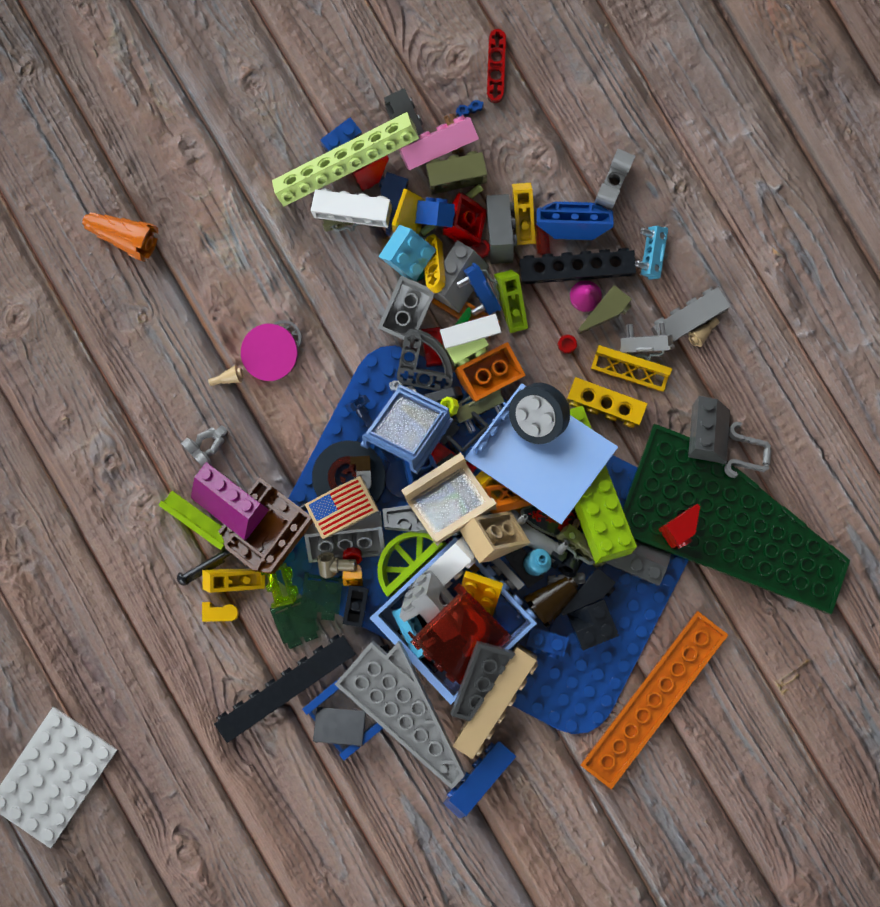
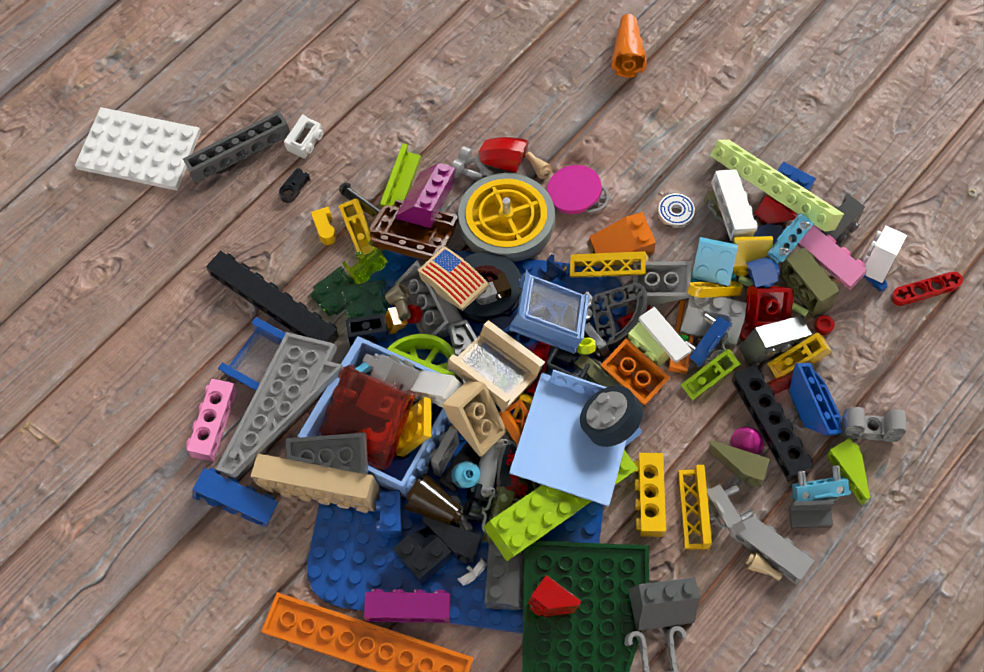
camera: 70 degrees right, 20 degrees down
black piece [313,707,366,747] -> none
red tile [558,334,577,354] -> none
none -> dark grey brick [183,111,290,183]
none -> bright pink brick [186,379,238,462]
none -> black piece [279,168,311,203]
none -> white window [284,114,323,159]
none -> magenta brick [364,589,451,623]
none -> yellow wheel [458,173,555,262]
none -> white piece [458,558,487,586]
none -> red slope [478,137,529,173]
none -> yellow fence [570,251,648,278]
none -> orange slope [589,212,656,269]
none -> white tile [658,193,695,228]
none -> medium azure piece [767,213,814,264]
none -> dark grey panel [788,500,834,529]
none -> red tile [814,315,835,335]
none -> lime slope [826,438,870,506]
none -> white brick [863,226,907,283]

